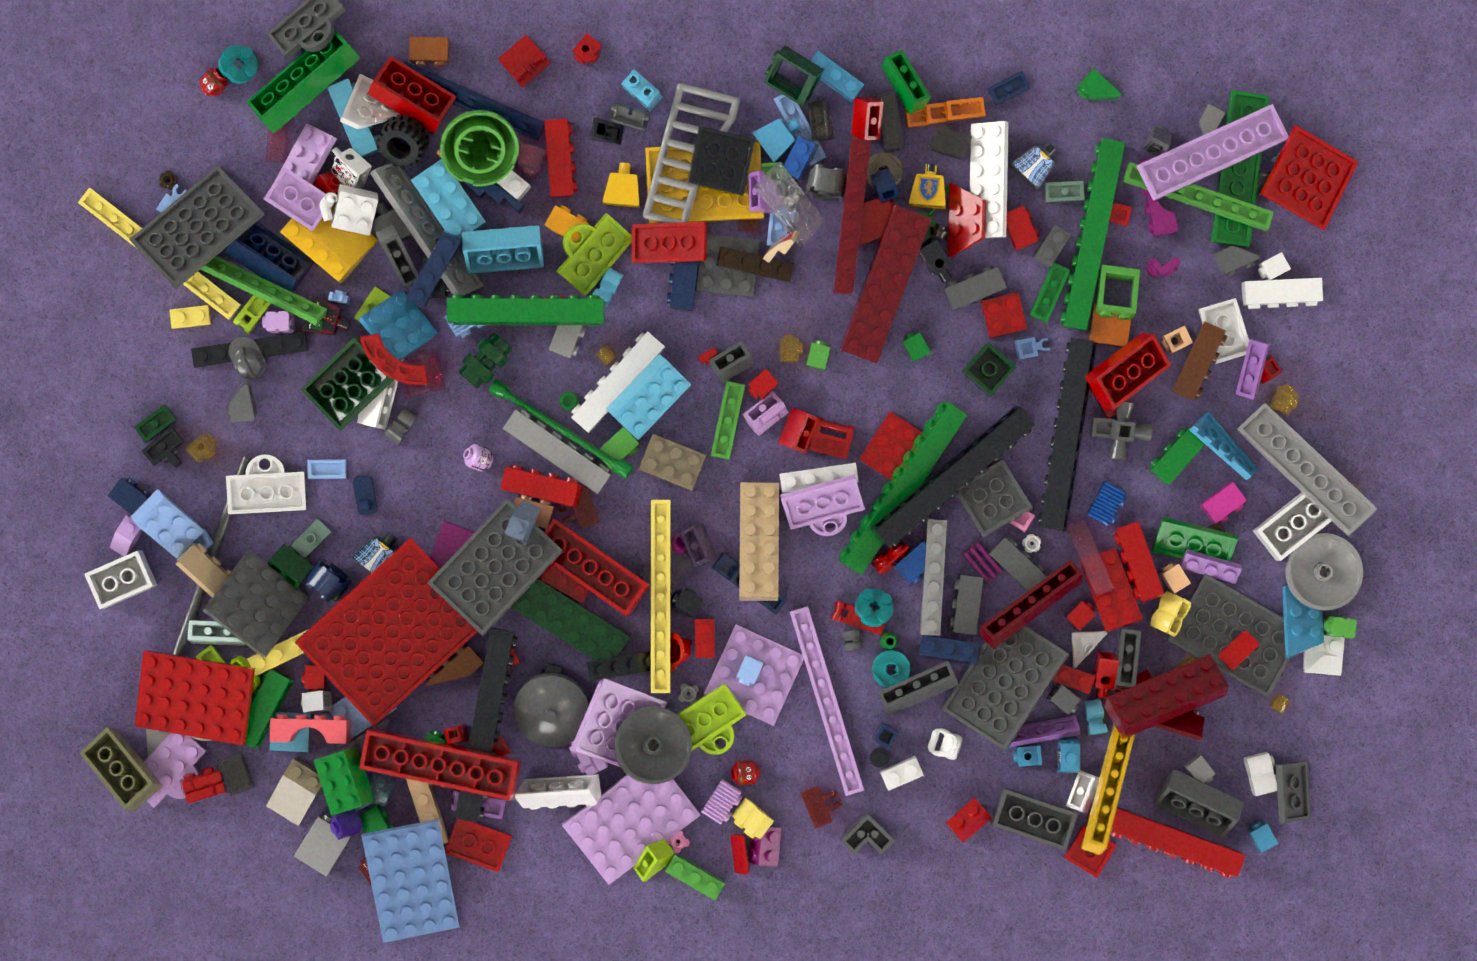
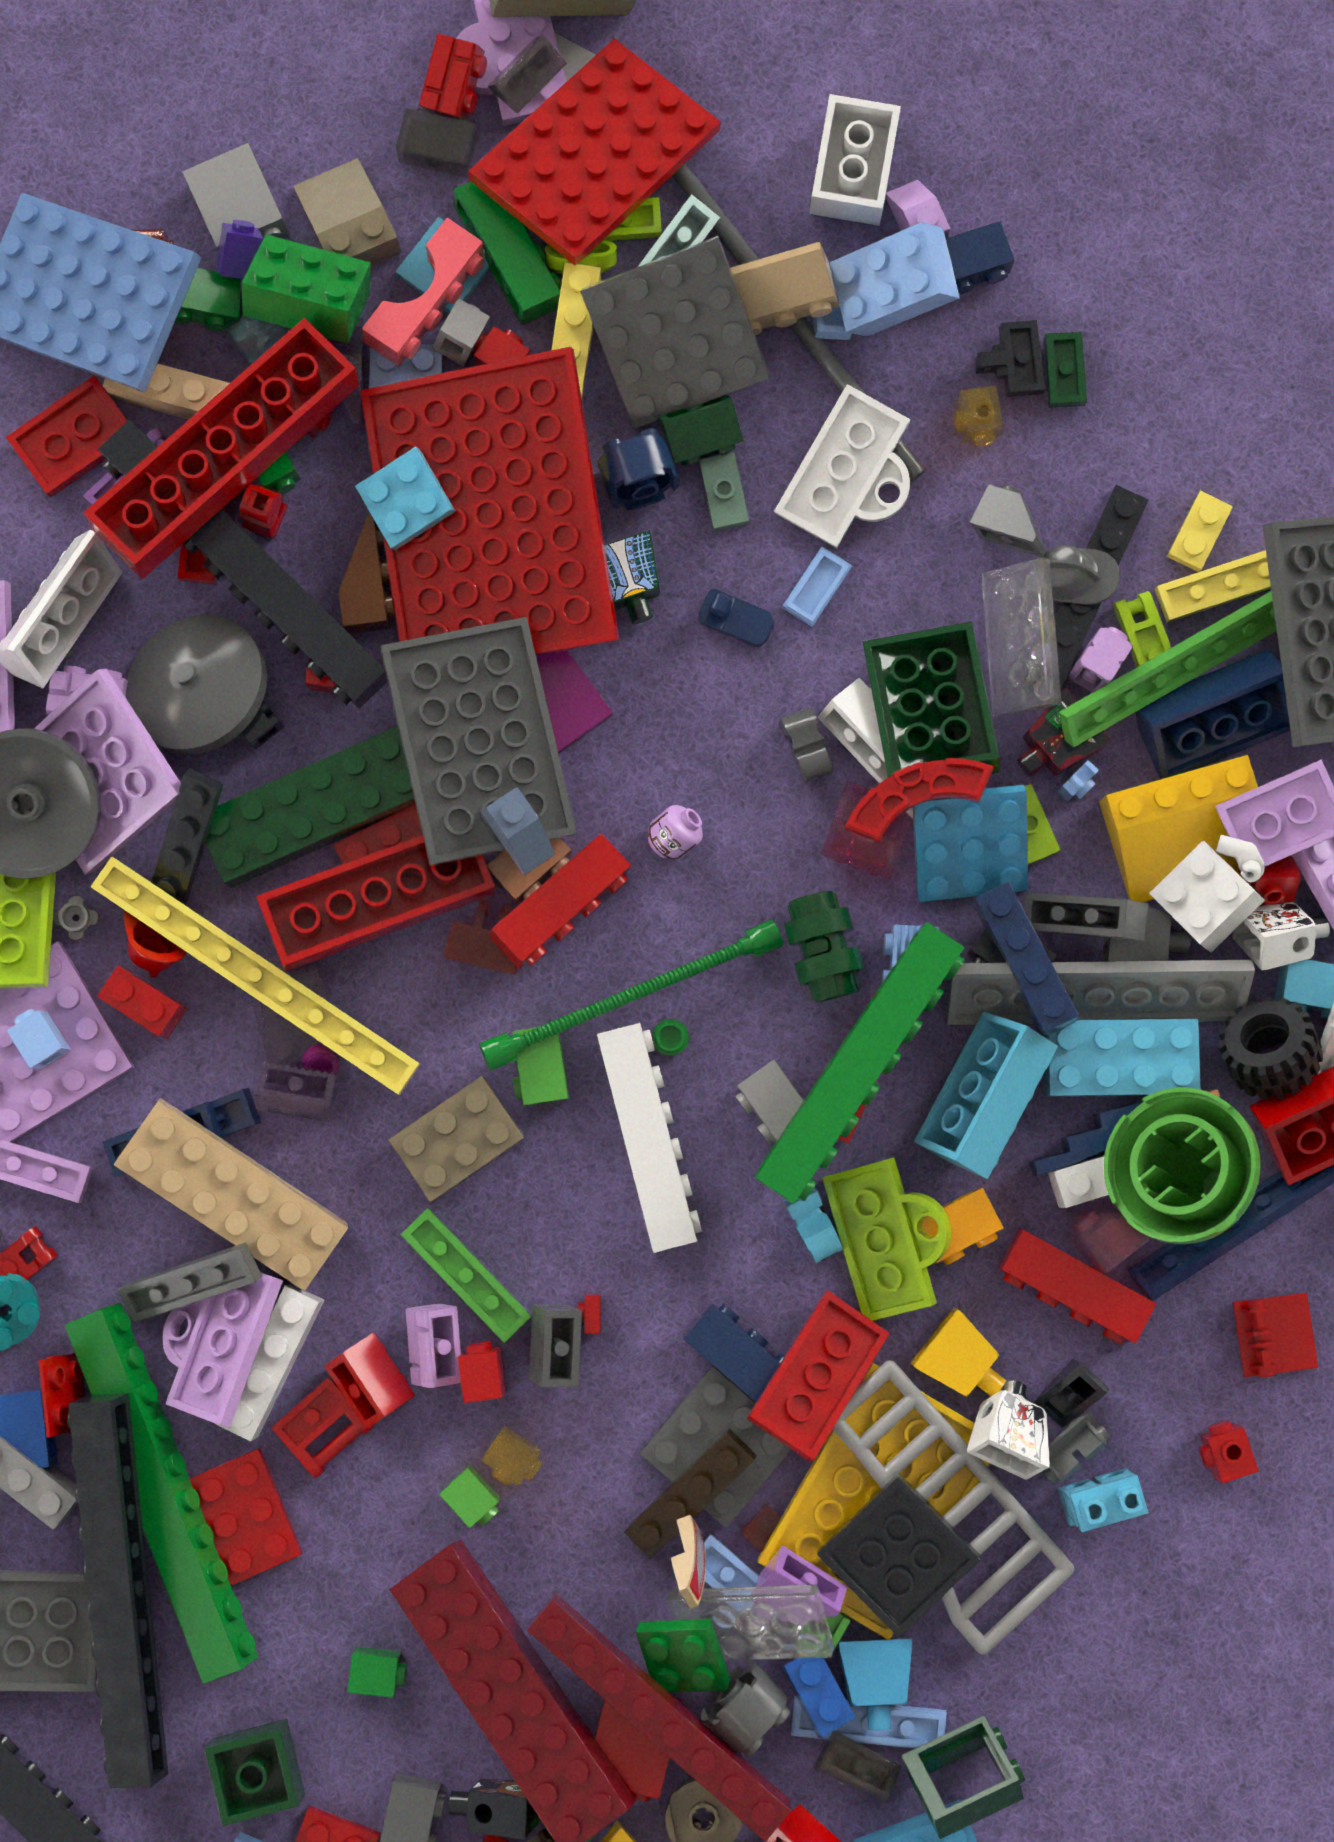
camera: 125 degrees right, 5 degrees down
light grey brick [502,409,611,494] -> none
clear yellow hose [596,345,617,366] -> none
medium azure brick [606,354,691,440] -> none
black brick [670,588,703,618] -> none
dark blue brick [870,168,899,203] -> none
none -> dark grey plate [118,1242,262,1323]
none -> medium azure plate [355,447,456,550]
none -> clear smoke slope [488,35,567,113]
none -> green plate [635,1619,730,1693]
none -> white torso [967,1380,1049,1480]
none -> clear plate [981,557,1062,717]

